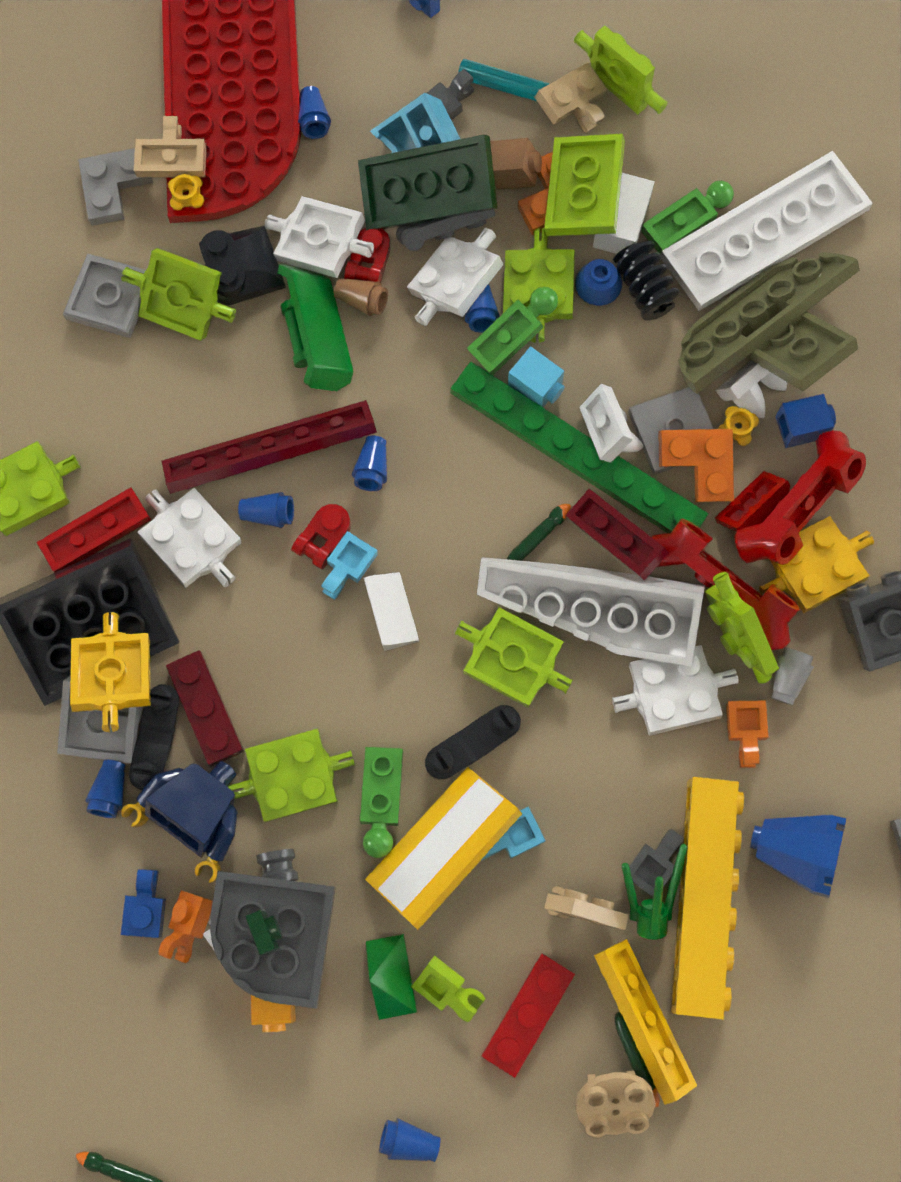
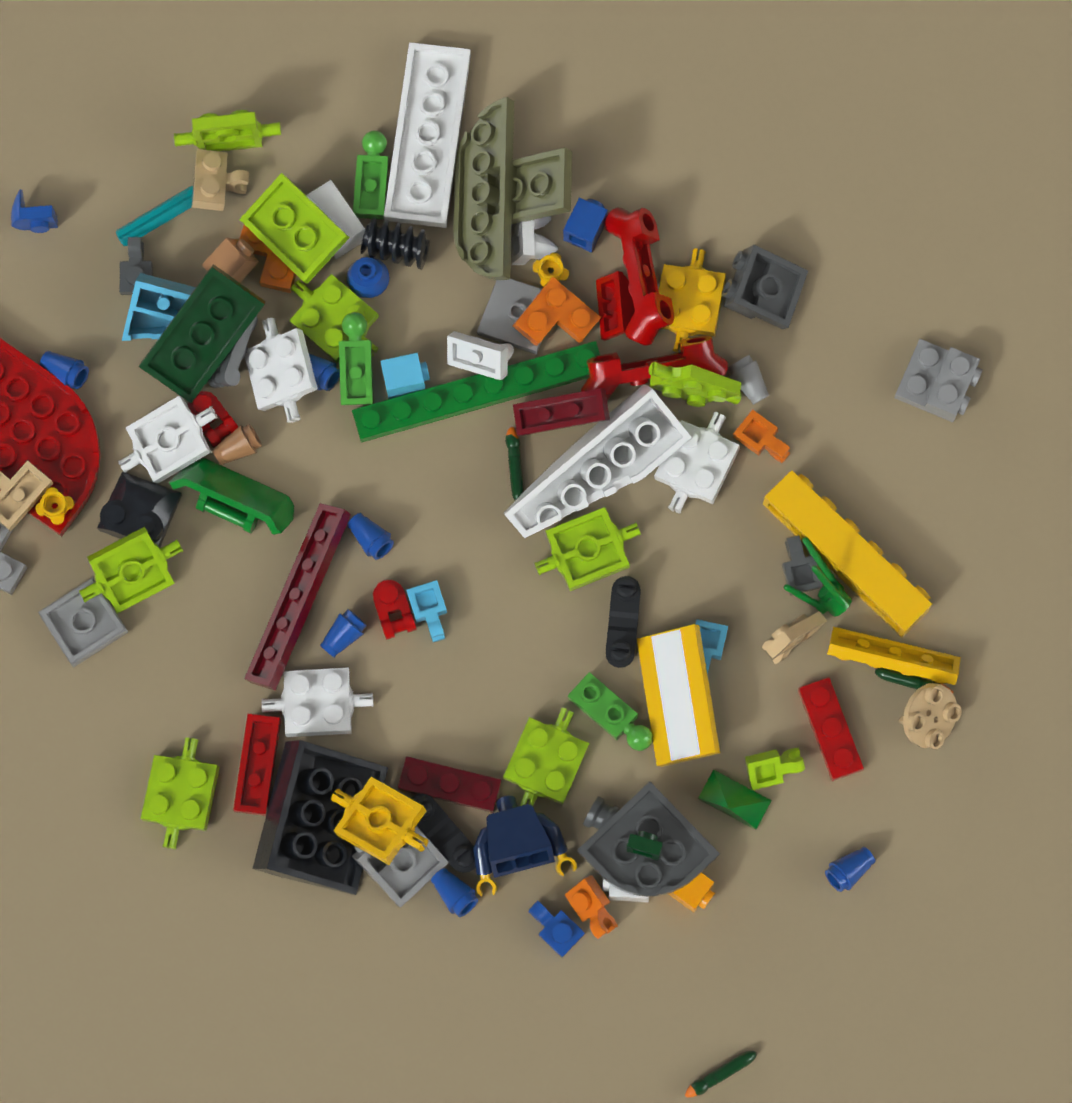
camera: 50 degrees left, 0 degrees up
white slope [364,572,419,651] -> none
blue cone [750,815,846,898] -> none

